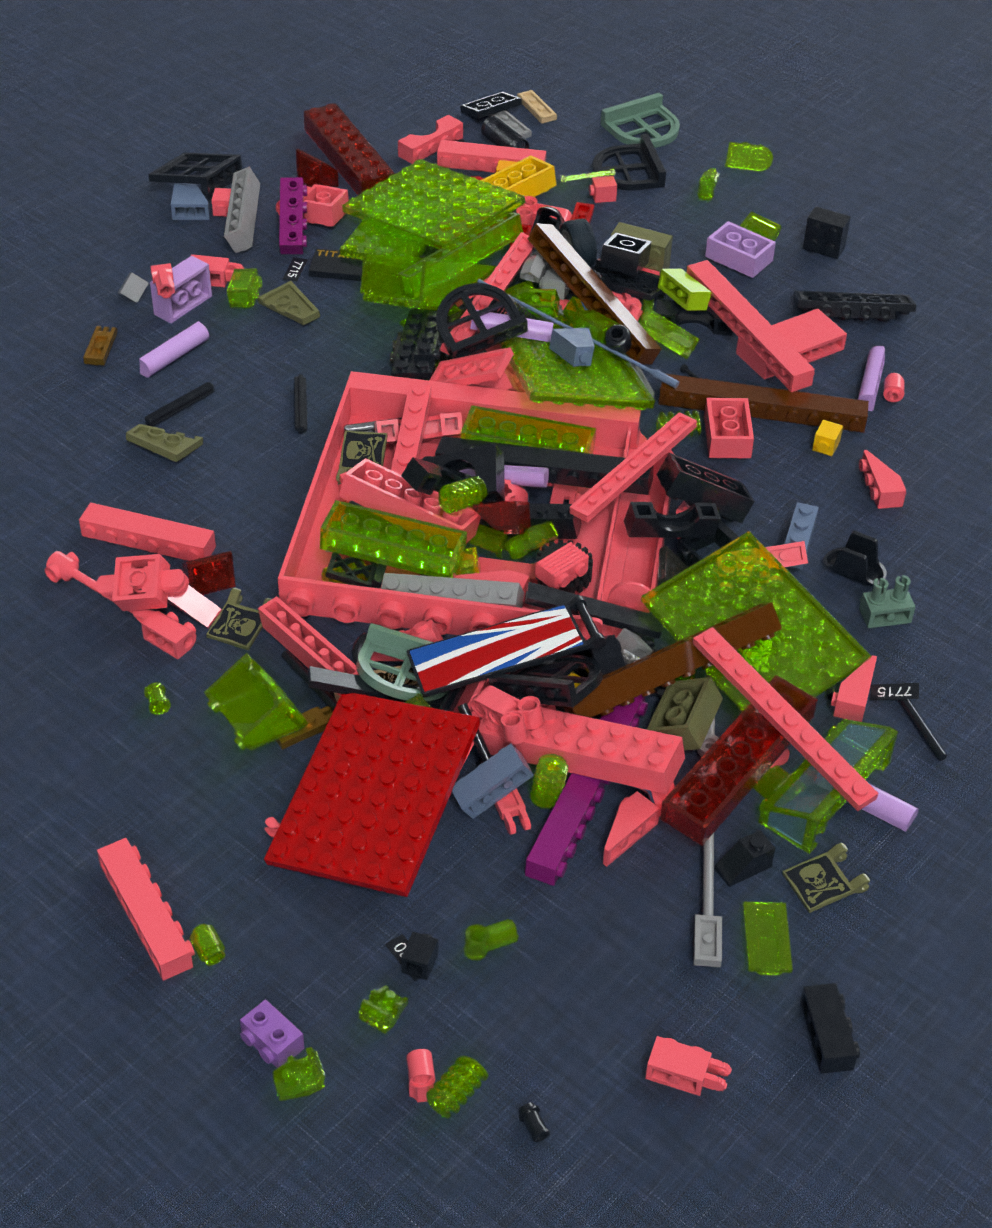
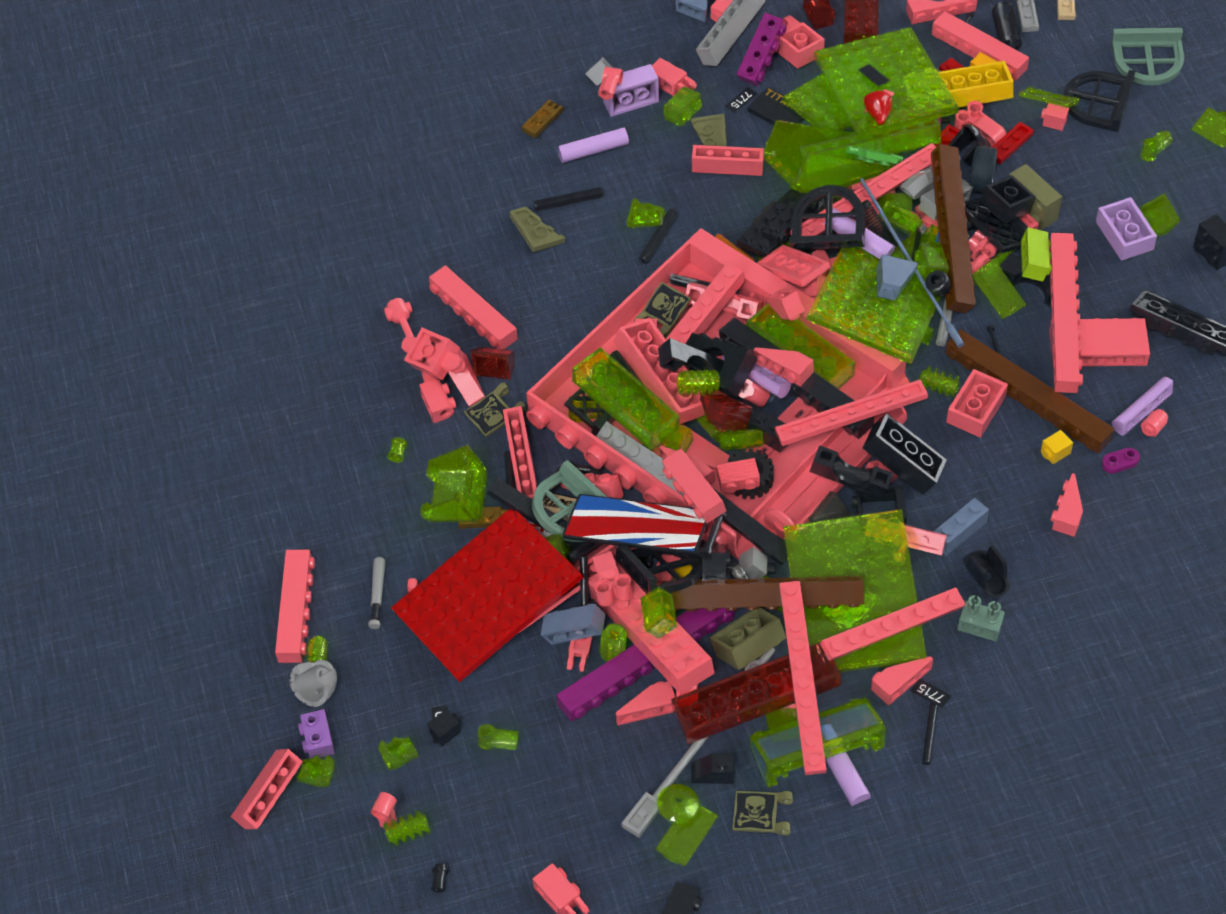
camera: 35 degrees right, 10 degrees up
none -> coral brick [230,749,303,829]
none -> light grey hair [290,660,337,707]
none -> light grey piece [368,557,386,629]
none -> clear neon green wing [626,199,665,228]
none -> clear neon green brick [640,587,677,639]
none -> clear neon green dish [657,784,699,823]
none -> coral brick [662,449,726,524]
none -> coral brick [692,145,764,176]
none -> coral slope [753,348,814,387]
none -> coral slope [765,290,805,321]
none -> coral plate [820,588,966,661]
none -> bright green plate [846,146,903,166]
none -> black sticker [858,64,890,86]
none -> red hat [864,89,894,125]
none -> magenta plate [1102,448,1140,474]

